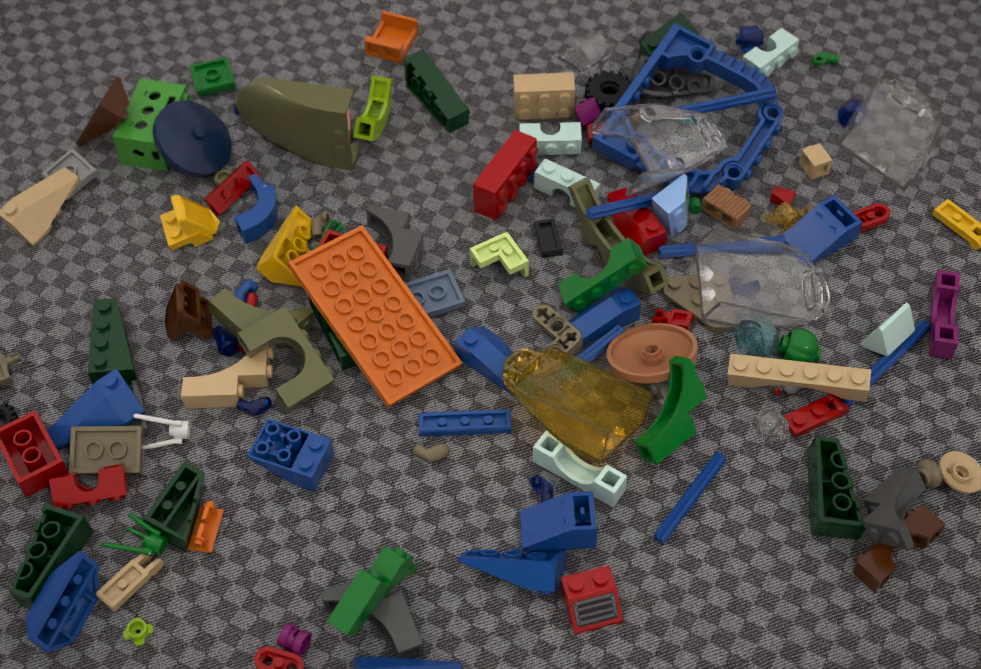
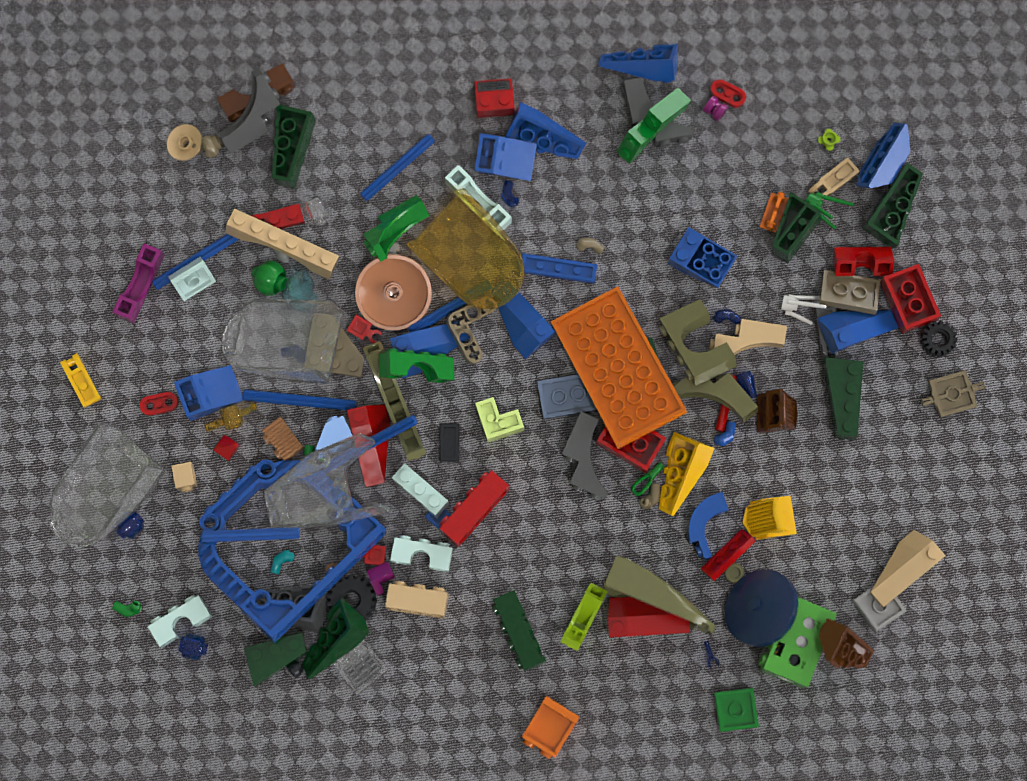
camera: 170 degrees left, 25 degrees up
none -> dark green wedge [302,599,369,679]

